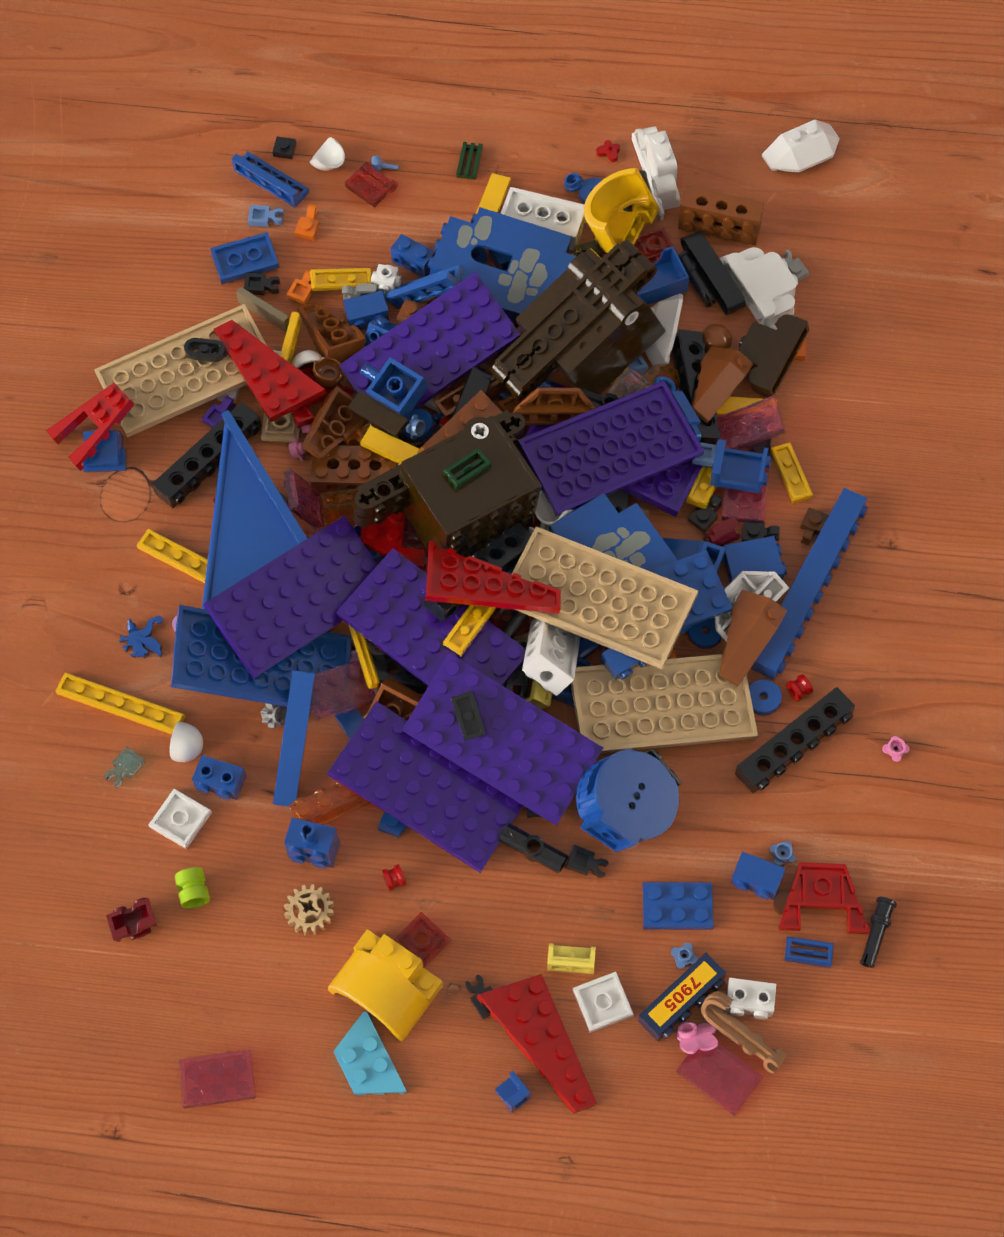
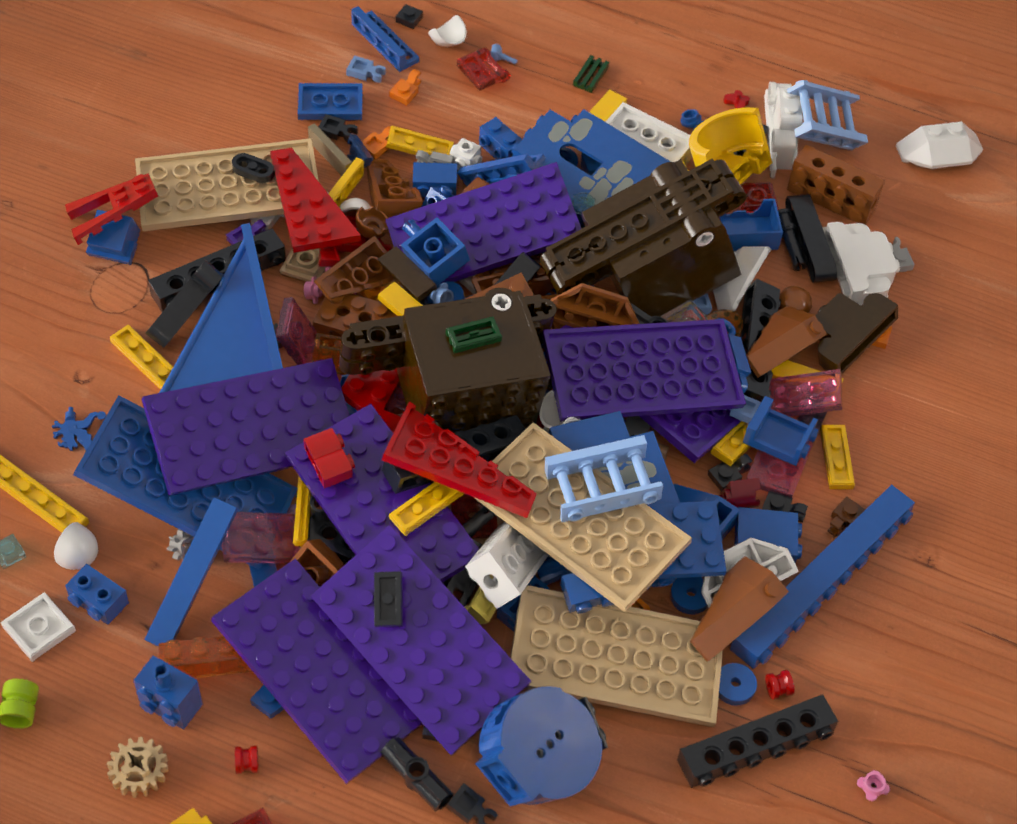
camera: 10 degrees right, 10 degrees down
none -> black beam [145,260,224,348]
none -> red brick [303,428,355,489]
none -> dark blue tile [347,134,374,168]
none -> light blue fence [545,435,663,522]
none -> clear light blue plate [572,192,595,215]
none -> light blue fence [787,80,868,150]

